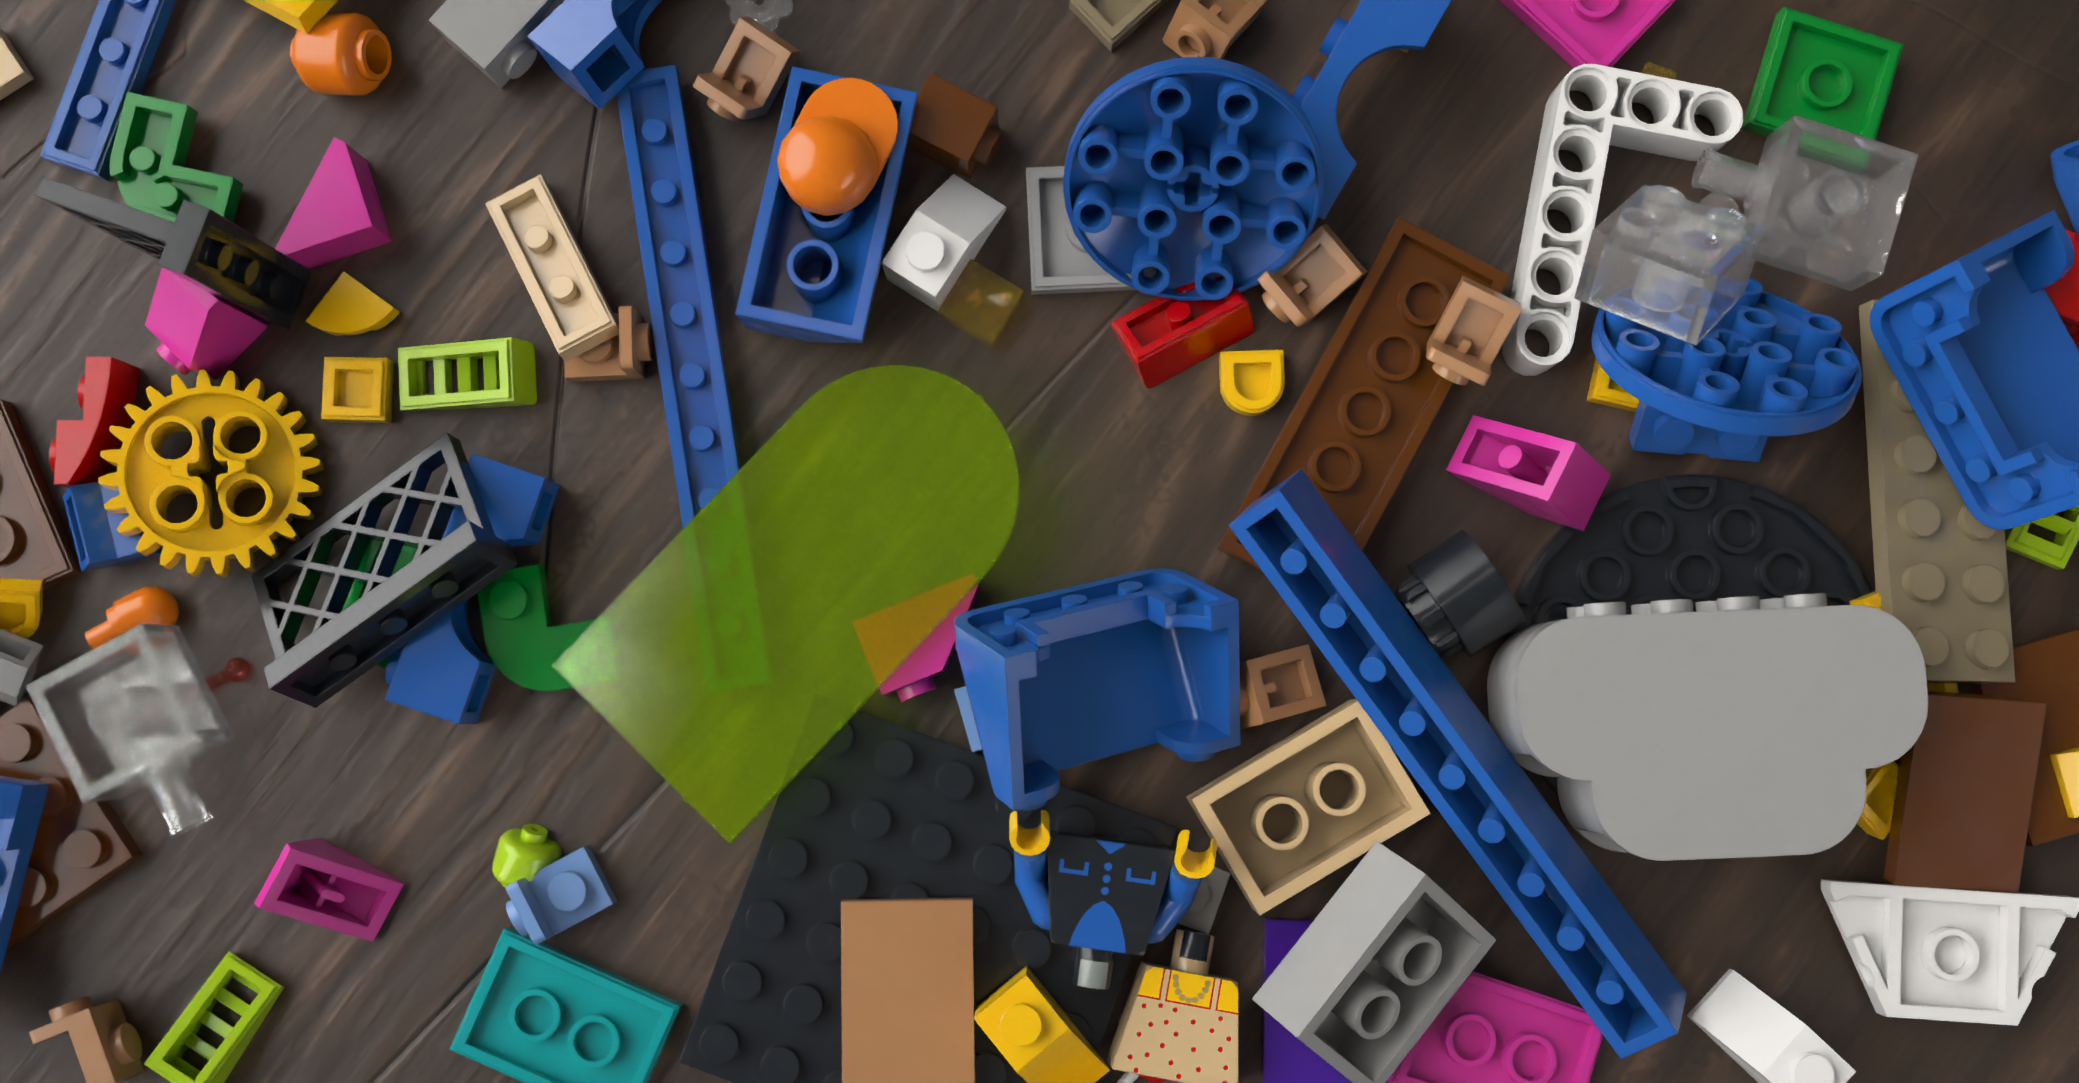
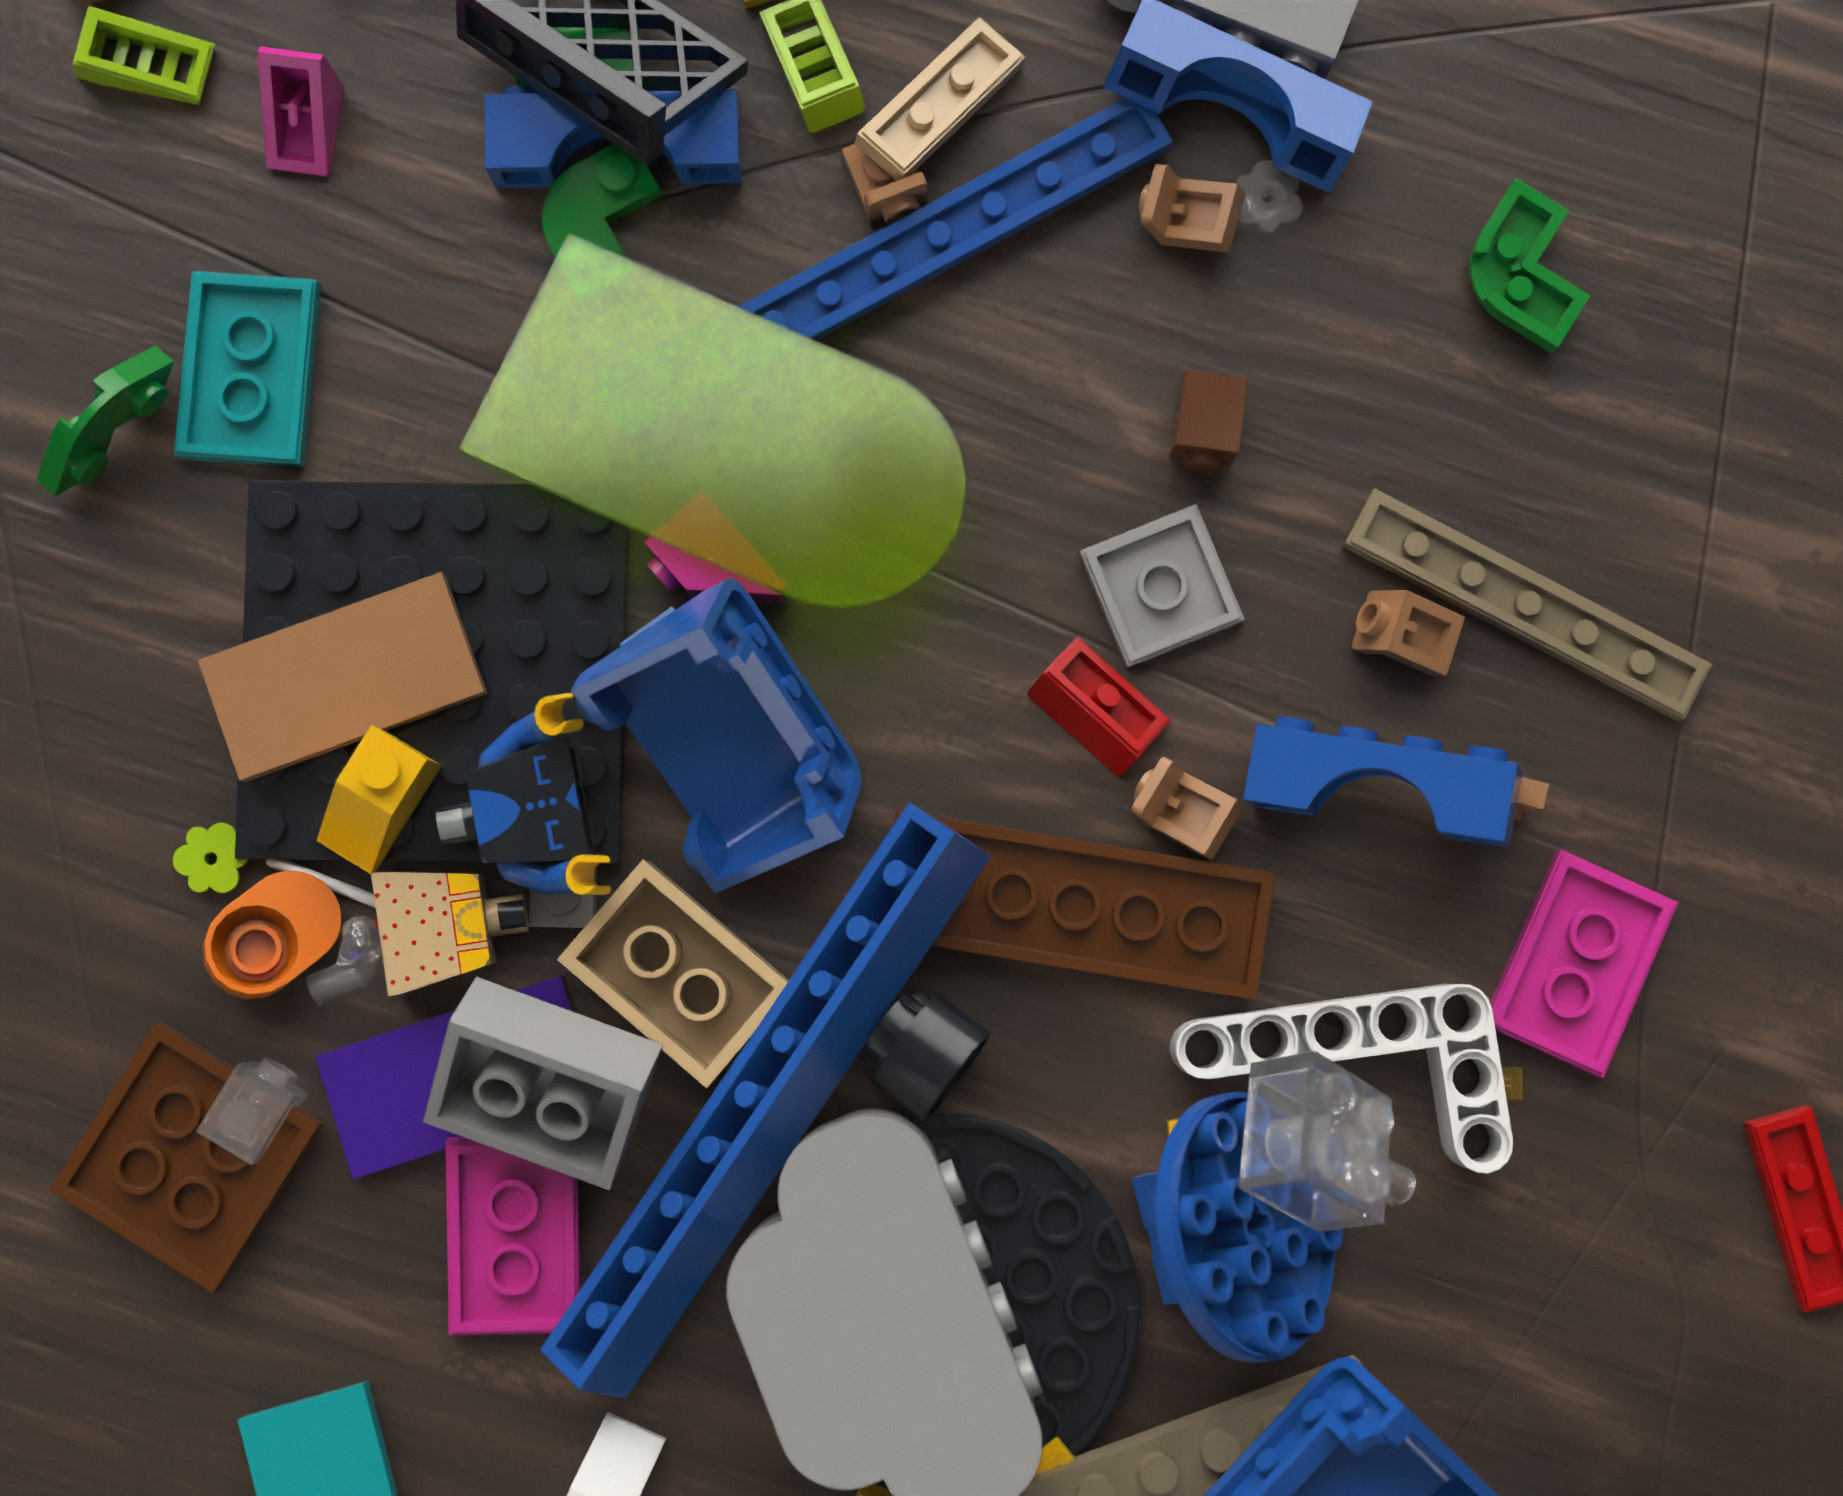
camera: 70 degrees right, 0 degrees up
lime piece [492,824,562,888] -> none
medium blue bracket [506,845,618,945] -> none
blue slope [735,66,918,343] -> none
orange cap [777,78,898,216] -> none
white slope [881,174,1006,312] -> none
clear yellow tile [938,259,1024,348] -> none
blue bracket [1063,57,1324,301] -> none
yellow tile [1219,350,1285,416] -> none
medium nougat bracket [1240,644,1326,729] -> none
medium nougat bracket [1426,276,1522,386] -> none
dark pink slope [1446,415,1611,531] -> none
clear brick [1691,115,1919,291] -> none
green plate [1741,7,1904,167] -> none

